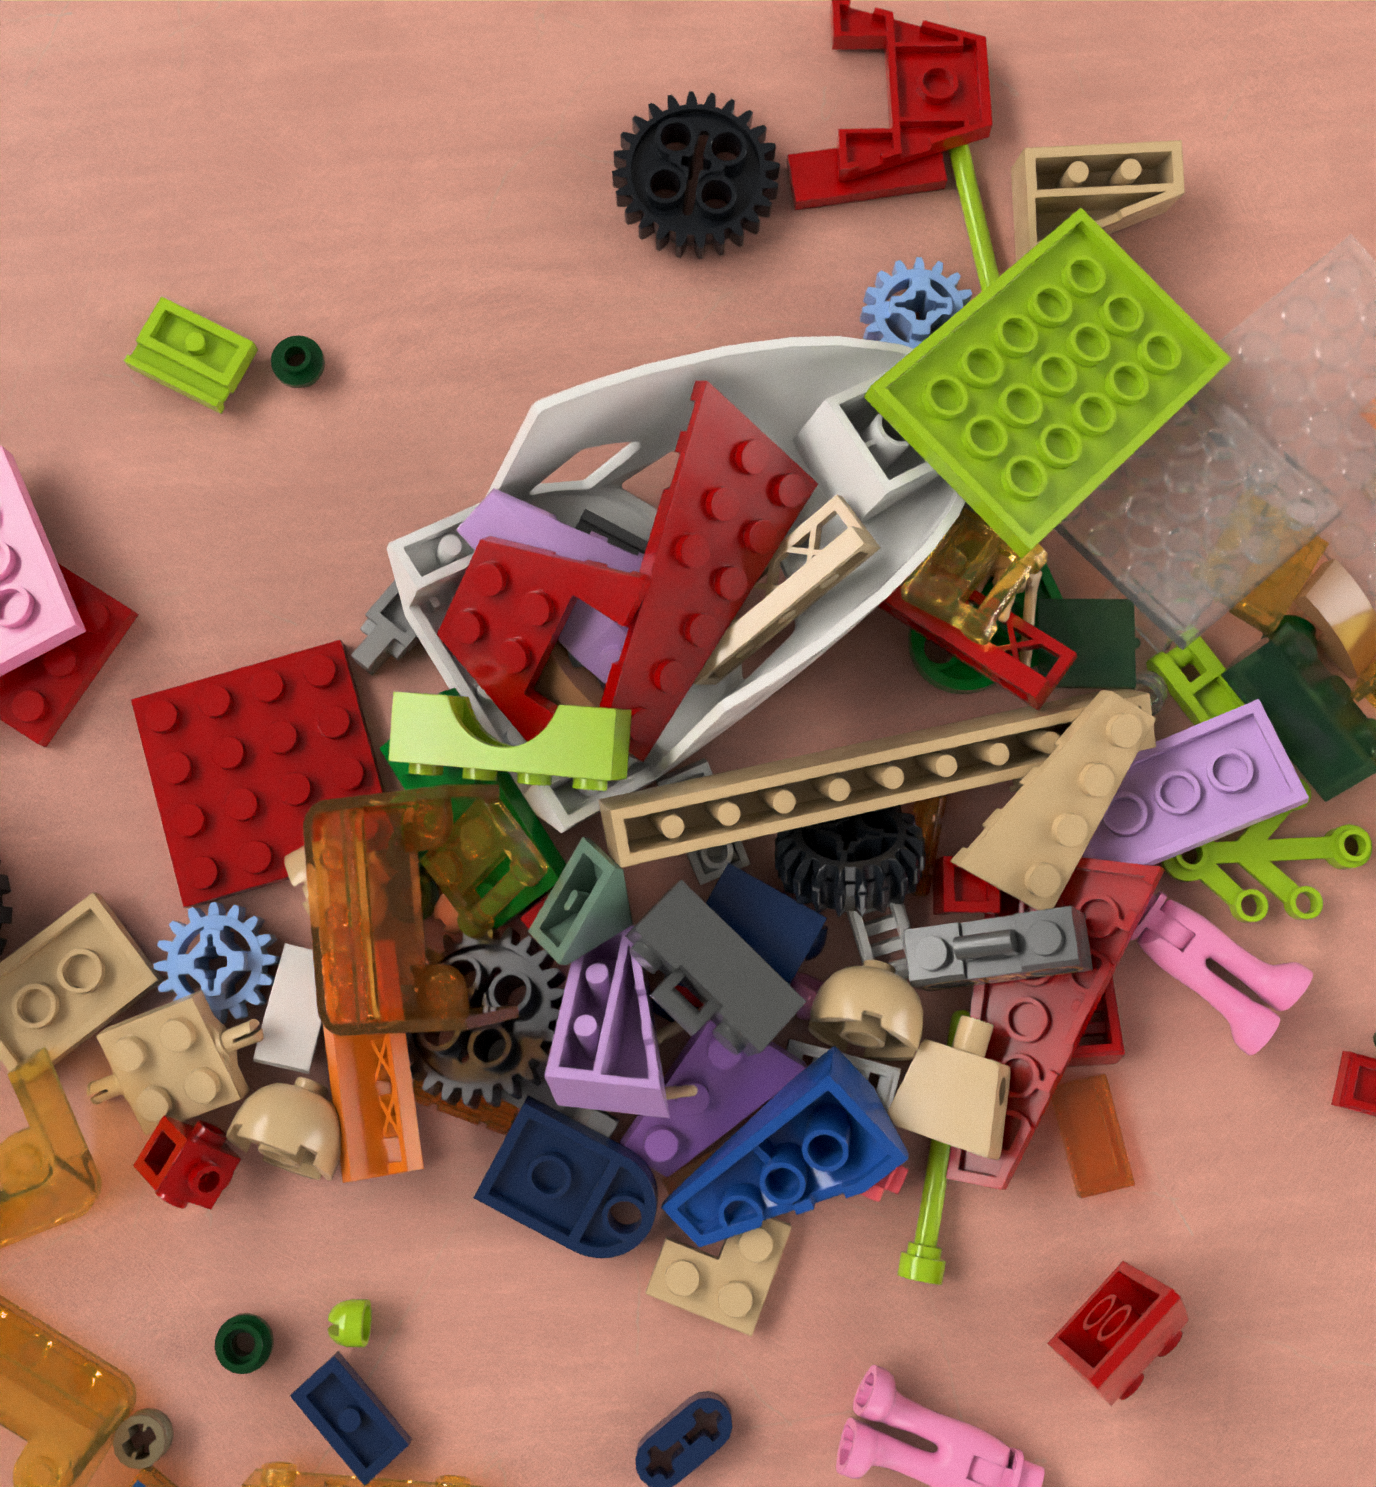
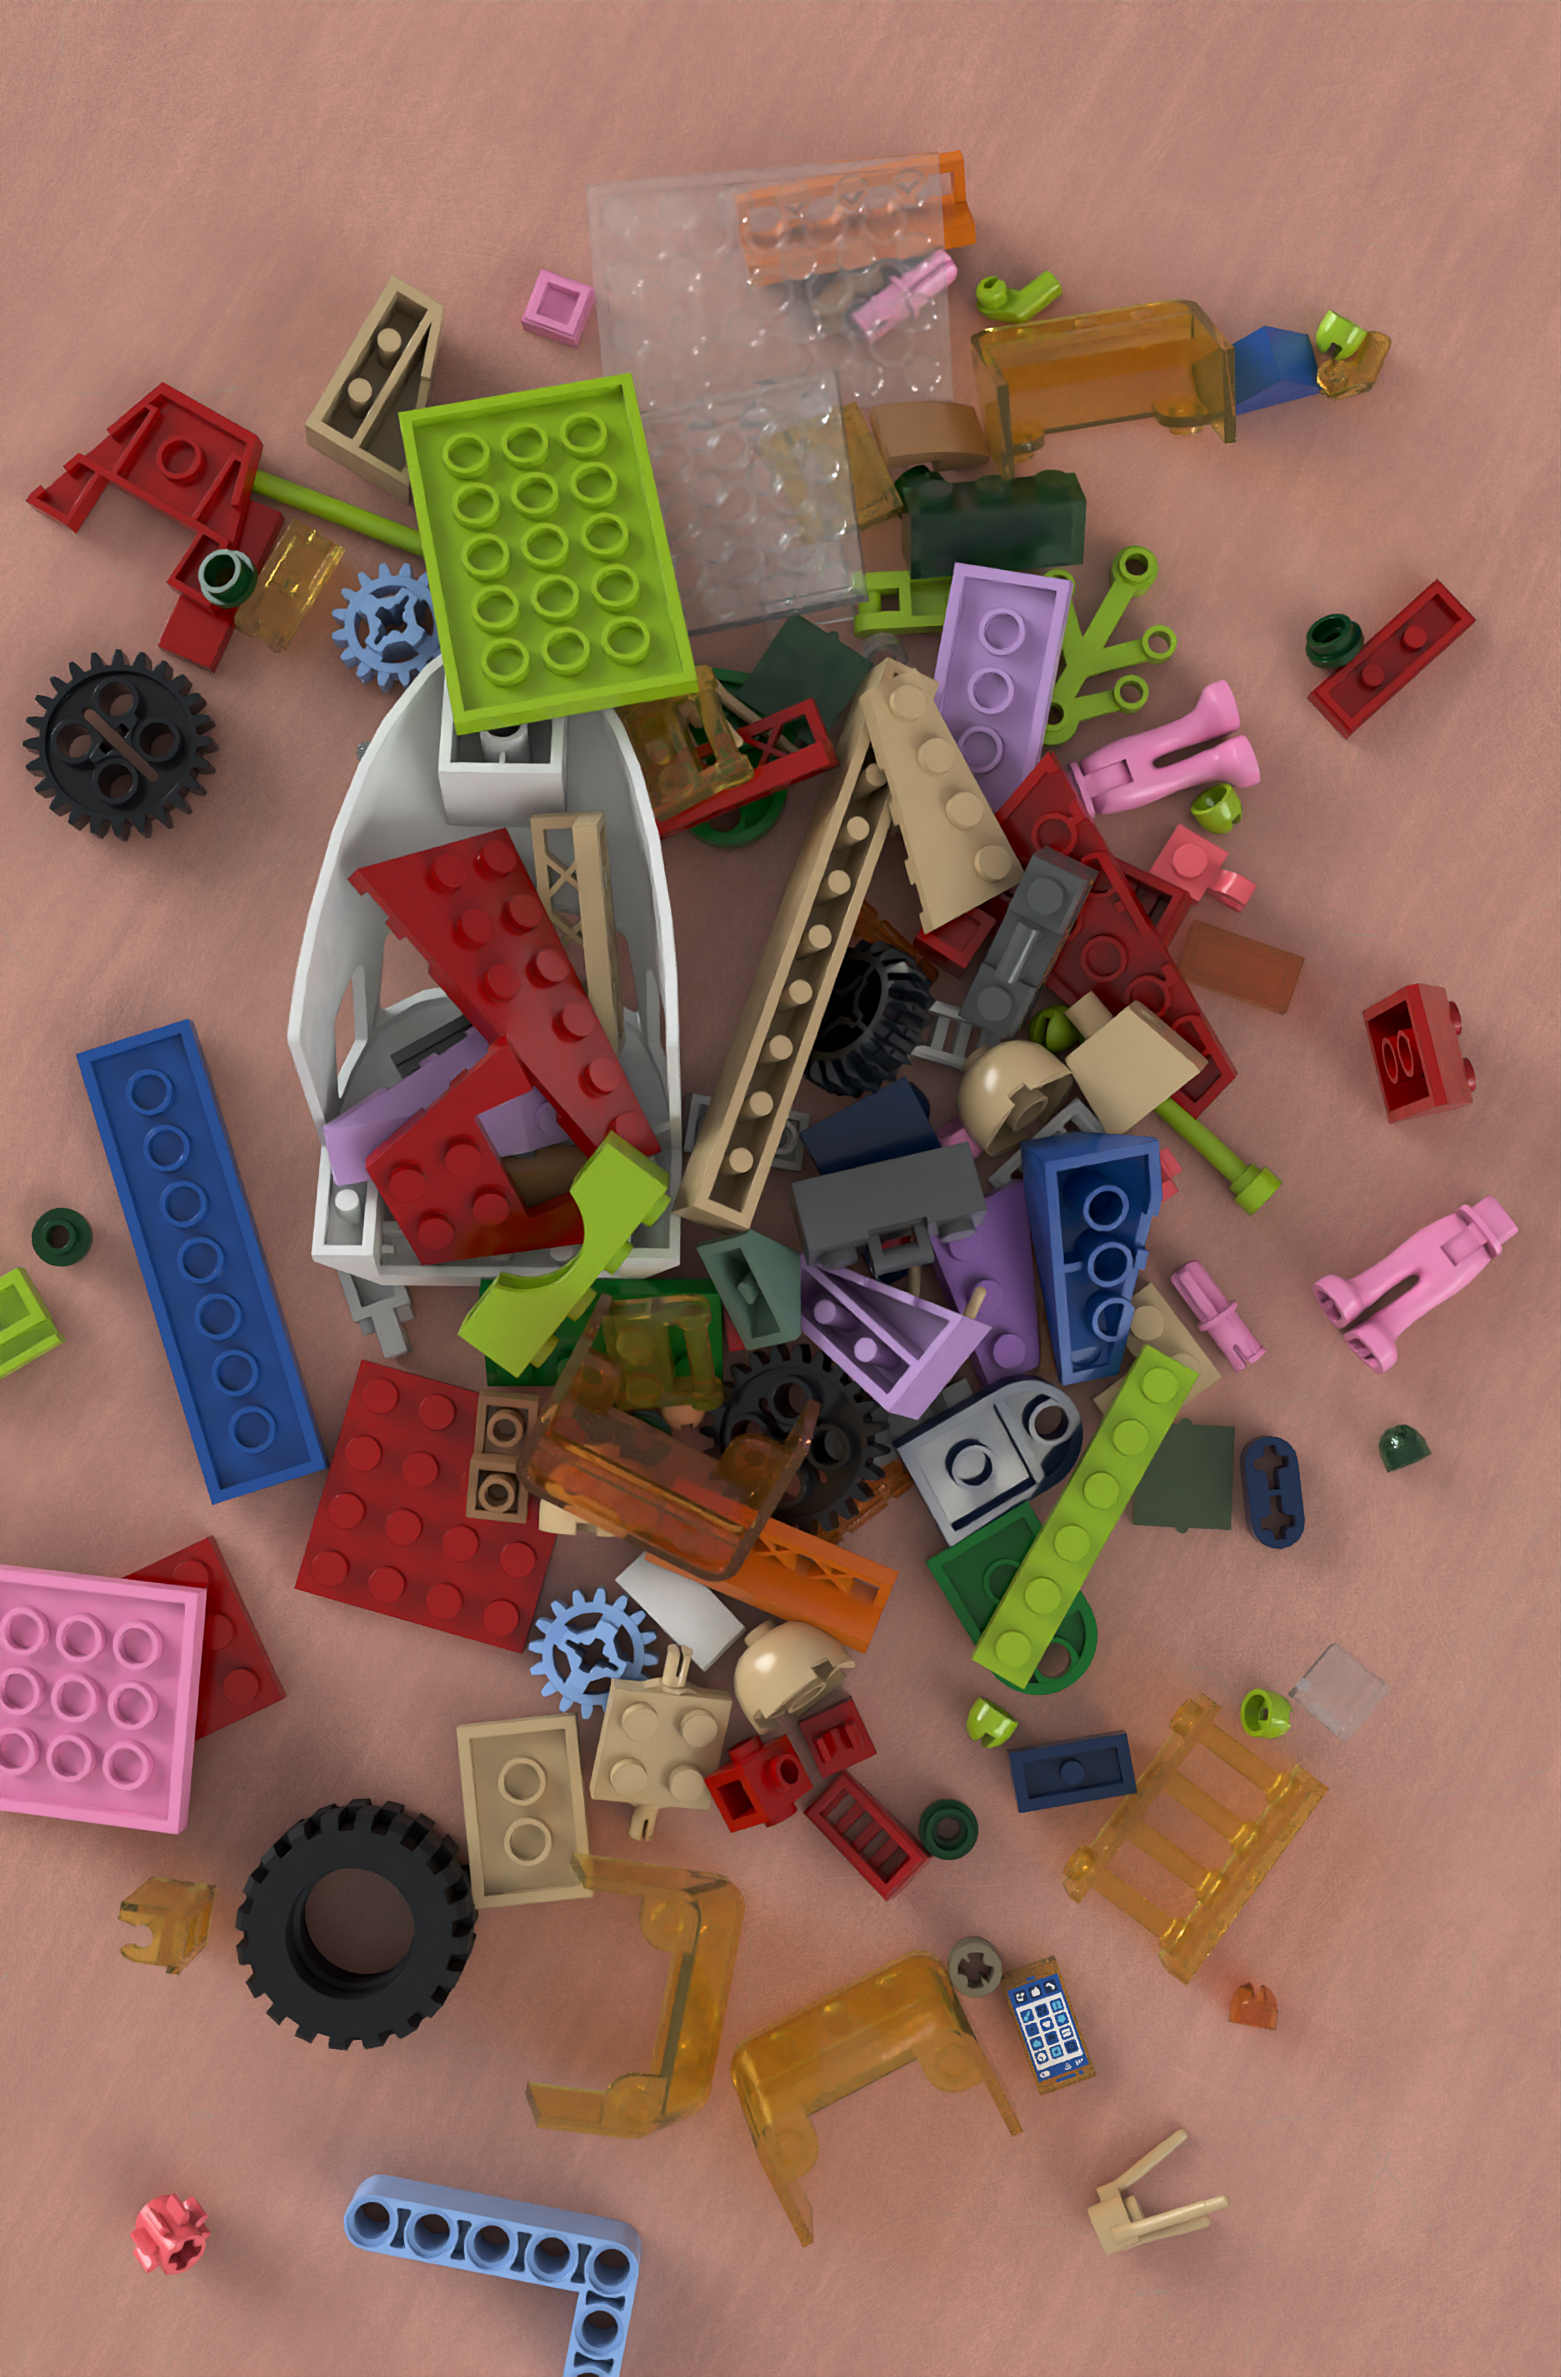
camera: 55 degrees left, 5 degrees up
none -> blue plate [76,1019,330,1505]
none -> dark green plate [198,549,258,609]
none -> clear yellow hinge [234,518,345,653]
none -> medium nougat slope [466,1389,541,1524]
none -> bright pink tile [521,269,596,348]
none -> red tile [798,1696,877,1779]
none -> red slope [803,1770,934,1902]
none -> green plate [924,1501,1098,1695]
none -> lime plate [970,1344,1199,1689]
none -> lime hinge [1027,1005,1080,1054]
none -> clear green piece [1132,1418,1235,1533]
none -> coral plate [1149,824,1257,913]
none -> bright pink axle [1171,1259,1266,1372]
none -> lime hinge [1191,783,1243,835]

